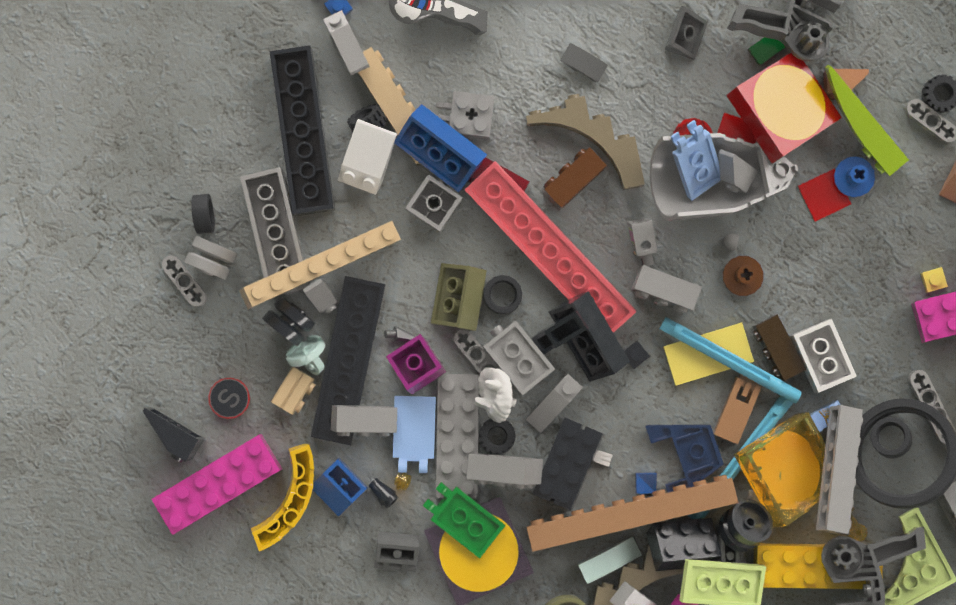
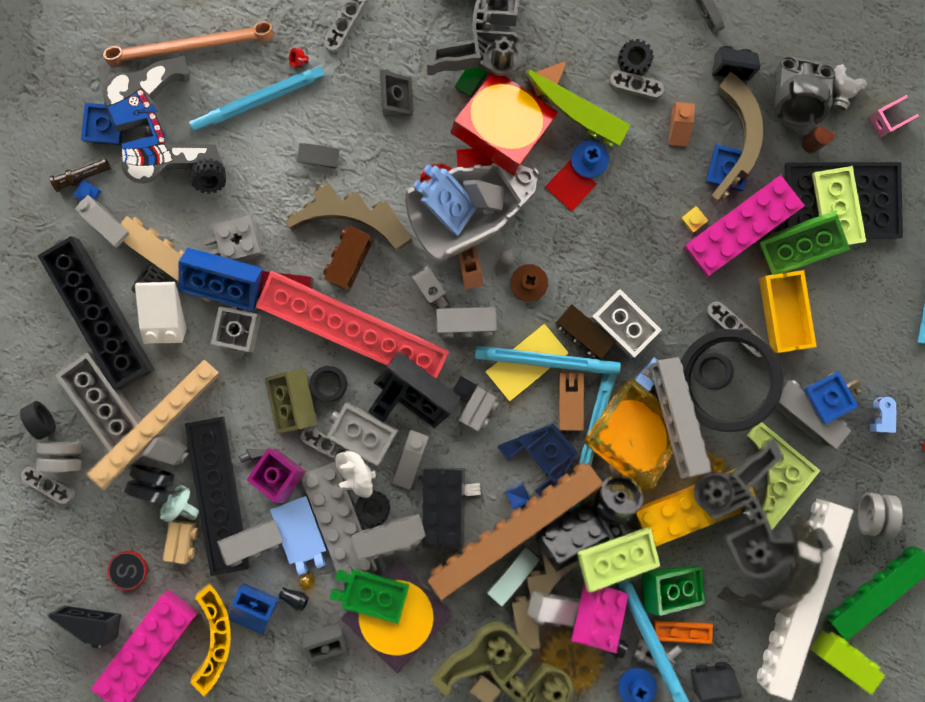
camera: 20 degrees left, 0 degrees up
none -> black tyre [190,158,226,194]
none -> nougat slope [458,246,484,289]
none -> light grey brick [459,387,498,431]

